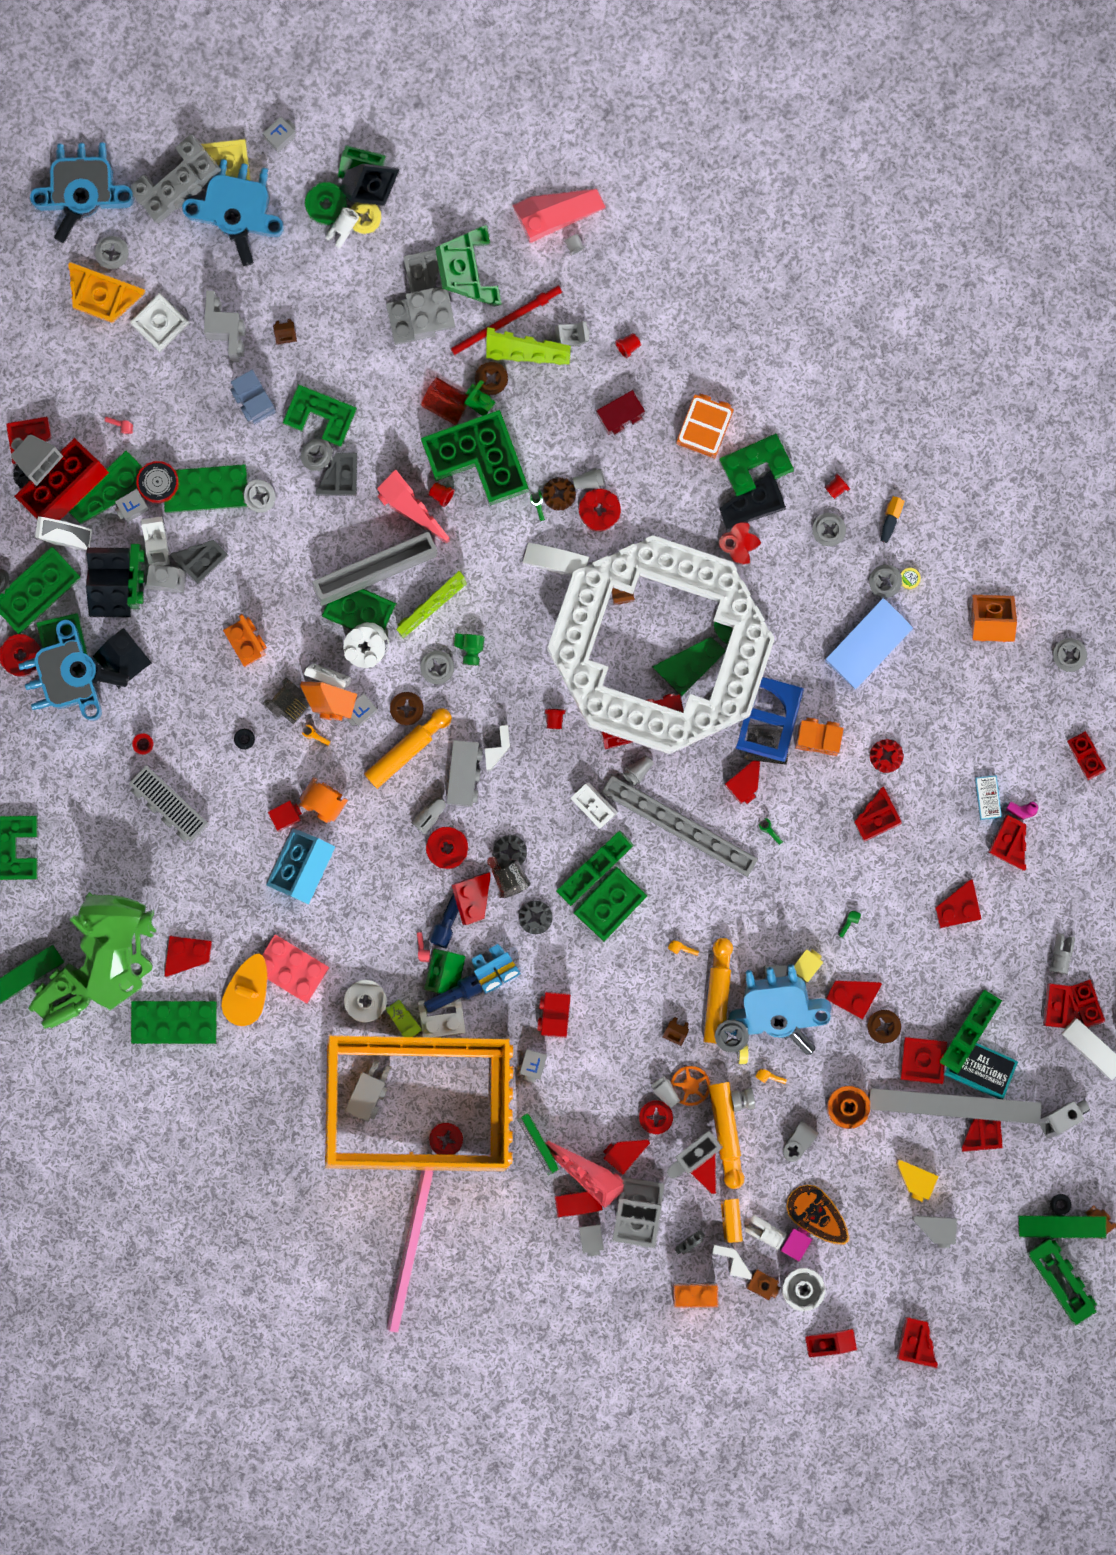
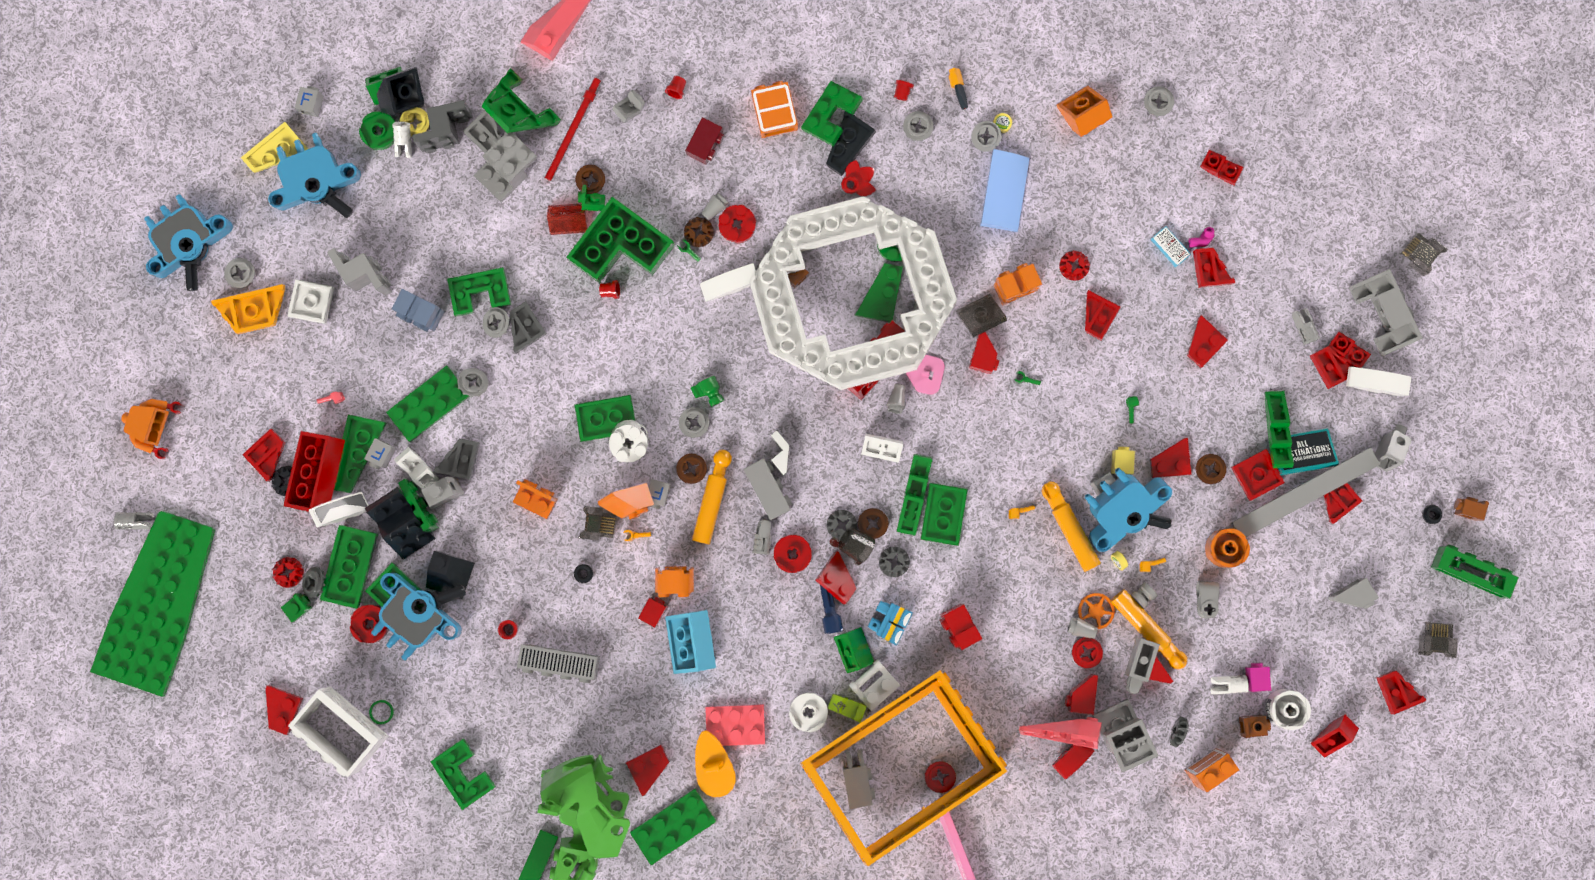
camera: 30 degrees left, 0 degrees up
light grey torso [11,435,63,486] -> none
light grey bracket [129,134,221,224] -> none
tile [137,461,179,503] -> none
reddish brown tile [273,319,297,345] -> none
white plate [304,663,352,689] -> none
light grey brick [312,532,437,606] -> none
coral wedge [377,470,450,544] -> none
lime wing [396,571,467,639] -> none
coral hand [417,932,430,962] -> none
dark blue piece [424,974,482,1013] -> none
lime wing [486,327,571,365] -> none
green tile [517,1113,559,1176] -> none
light grey brick [520,1049,547,1083] -> none
red piece [544,709,566,729] -> none
light grey axle [564,234,585,255] -> none
light grey brick [579,1224,604,1257] -> none
light grey tile [601,774,758,877] -> none
reddish brown tile [662,1017,689,1046] -> none
white slope [712,1245,752,1279] -> none
dark grey gear [715,1019,749,1052] -> none
light orange brick [720,1198,743,1243] -> none
blue window [736,677,804,762] -> none
shield [787,1185,849,1245] -> none
yellow slope [896,1159,939,1202] -> none
green slope [1019,1215,1106,1238] -> none
none -> dark grey bracket [412,100,473,153]
none -> reddish brown gear [858,508,889,539]
none -> bright pink piece [906,355,945,395]
none -> clear smoke piece [1418,622,1458,658]

